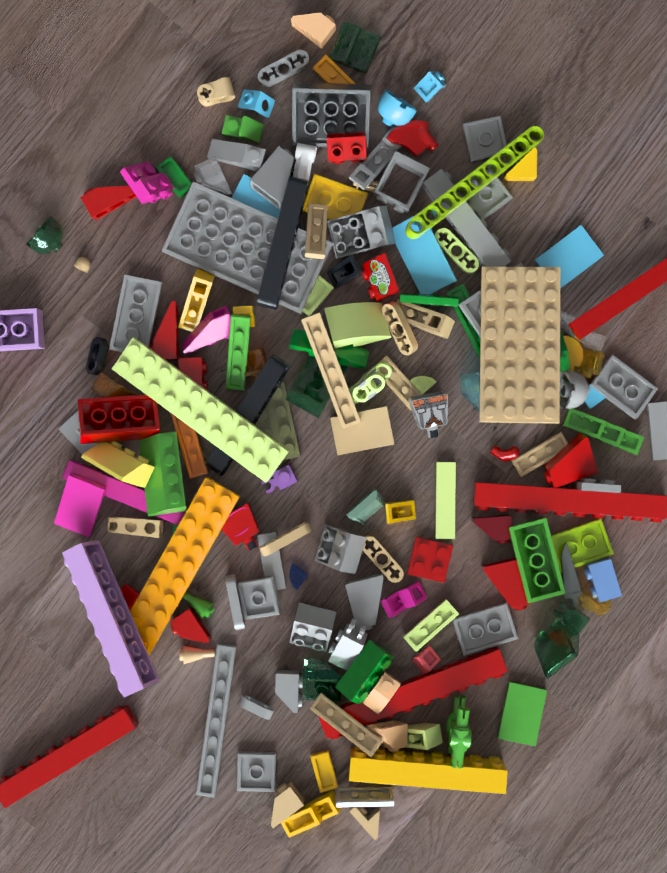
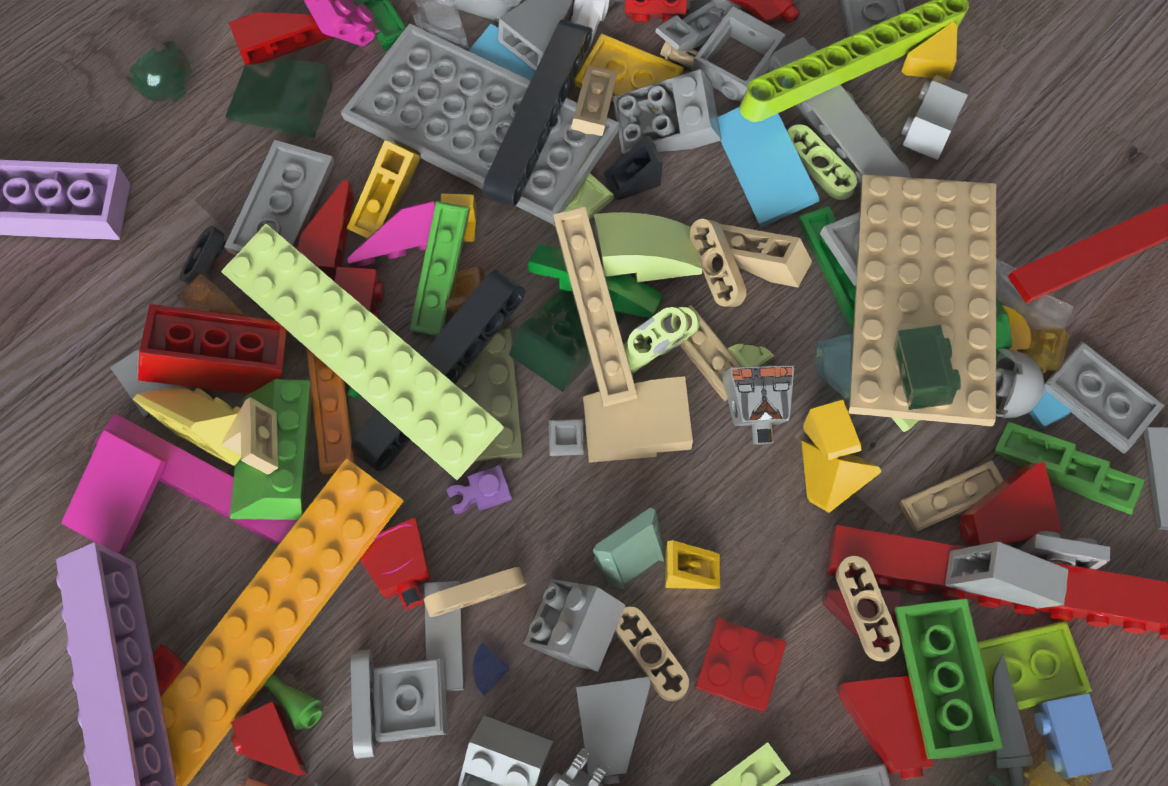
camera: 10 degrees right, 20 degrees down
tan hinge [73,257,91,273] -> none
tan leg [107,517,164,538] -> none
slope [361,253,399,302] -> none
dark pink slope [381,581,427,618] -> none
tile [400,293,460,307] -> none
yellowish green tile [435,462,456,539] -> none
light grey tile [466,168,513,220] -> none
red arm [490,445,520,462] -> none
medium azure tile [534,225,604,289] -> none
none -> tan slope [222,397,278,474]
none -> clear green slope [225,59,333,138]
none -> light grey tile [549,419,584,456]
none -> yellow slope [801,440,881,513]
none -> yellow slope [803,400,862,460]
none -> tan beam [836,556,900,661]
none -> clear green brick [893,325,961,410]
none -> light grey brick [901,75,971,160]
none -> light grey slope [945,542,1068,608]

